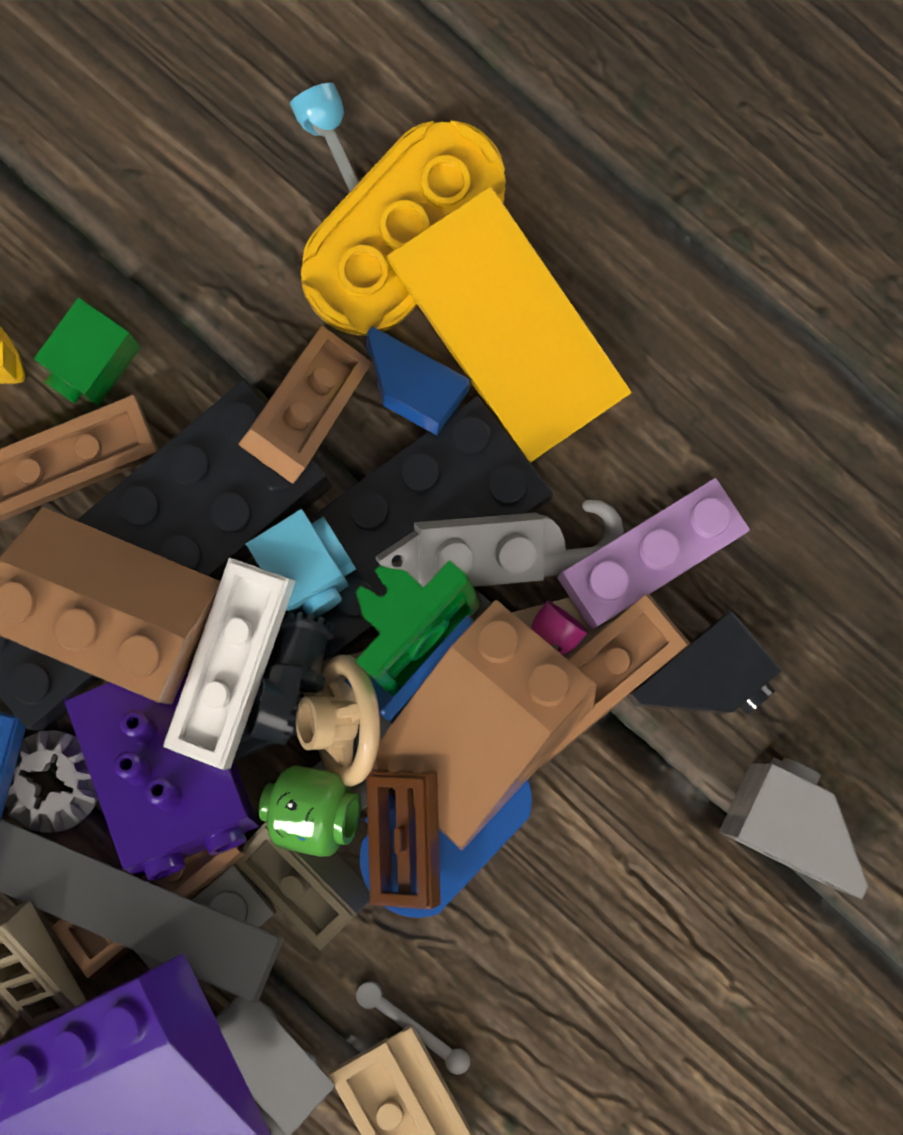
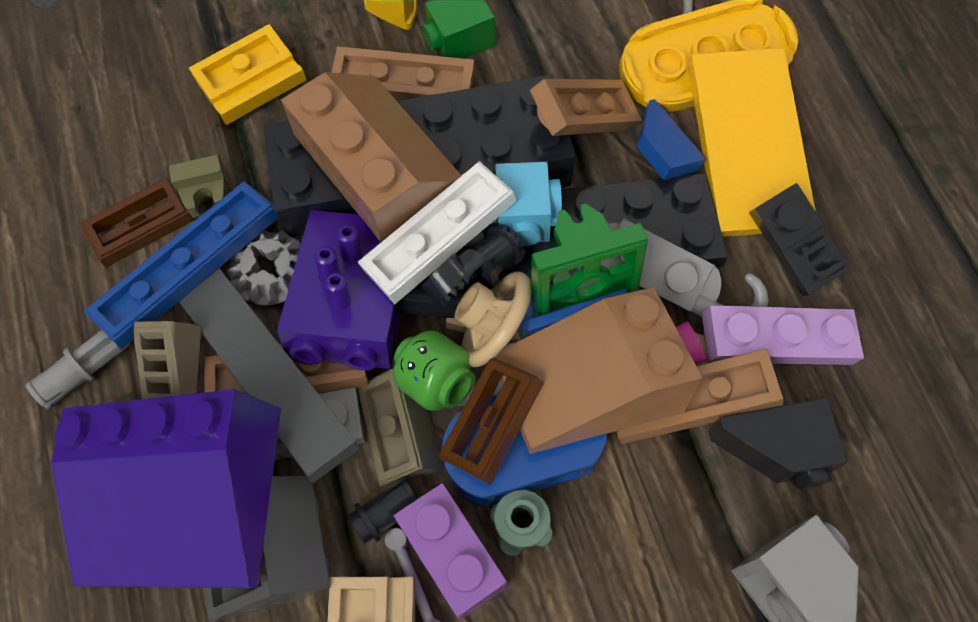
camera: 25 degrees right, 15 degrees down
none -> black pin [347,478,417,544]
none -> medium lavender brick [393,483,507,621]
none -> sand green brick [491,490,553,557]
none -> black plate [749,183,851,297]

